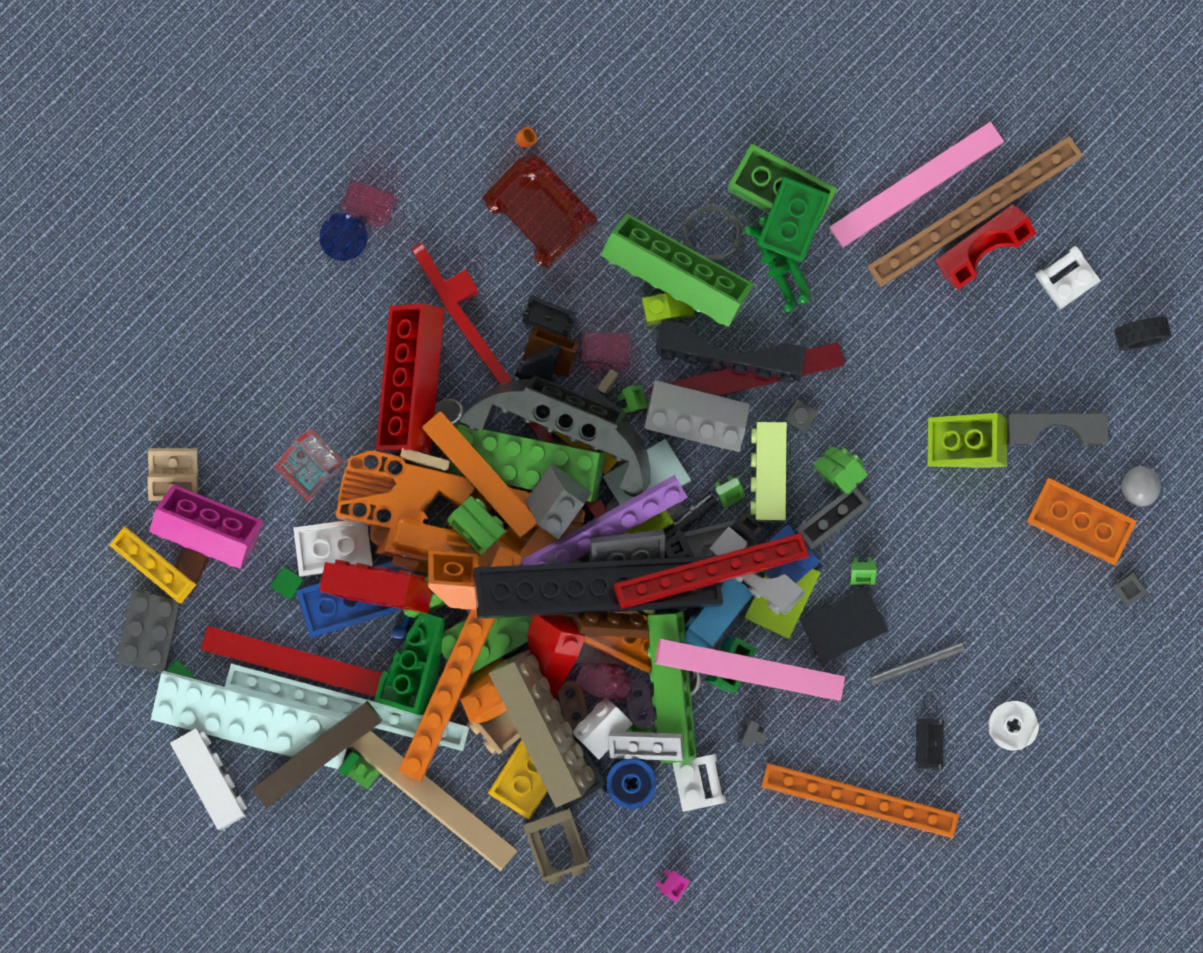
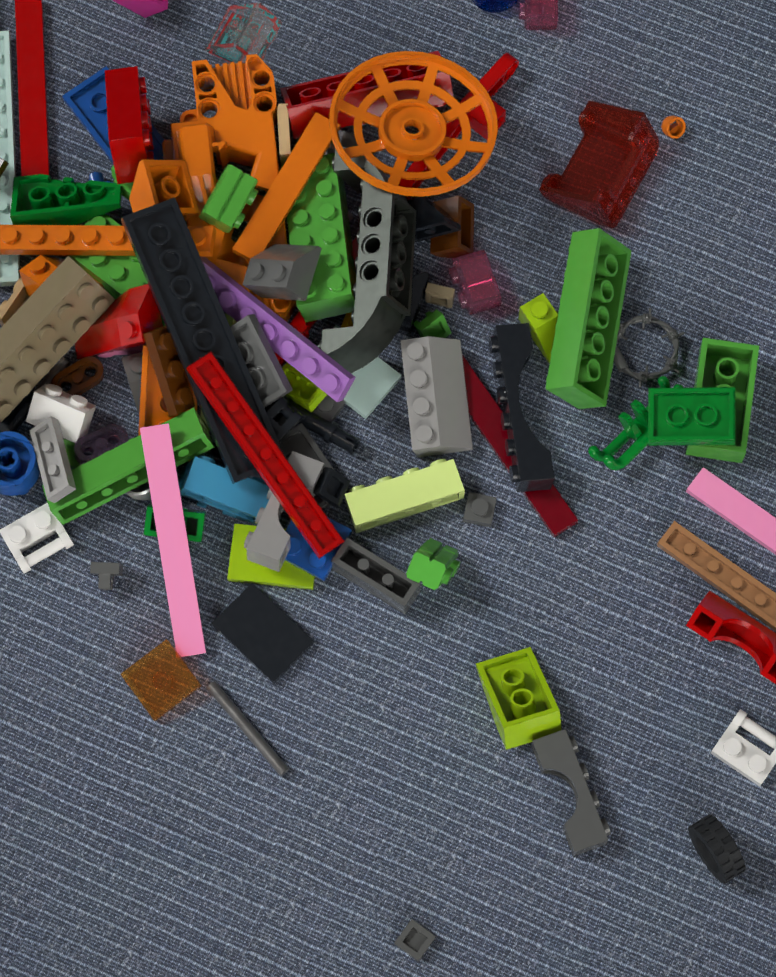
camera: 70 degrees right, 10 degrees down
green tile [270,566,305,600] -> none
white plate [293,521,373,577] -> none
black hinge [522,295,576,338] -> none
clear pink brick [575,662,633,700] -> none
bright green tile [715,475,746,509] -> none
orange tile [761,763,959,838] -> none
bright green tile [850,557,877,585] -> none
black hinge [915,719,944,770] -> none
white plate [988,701,1039,751] -> none
orange plate [1026,478,1137,566] -> none
light grey piece [1121,466,1161,506] -> none
none -> clear orange plate [120,639,202,721]
none -> orange dish [329,51,498,197]

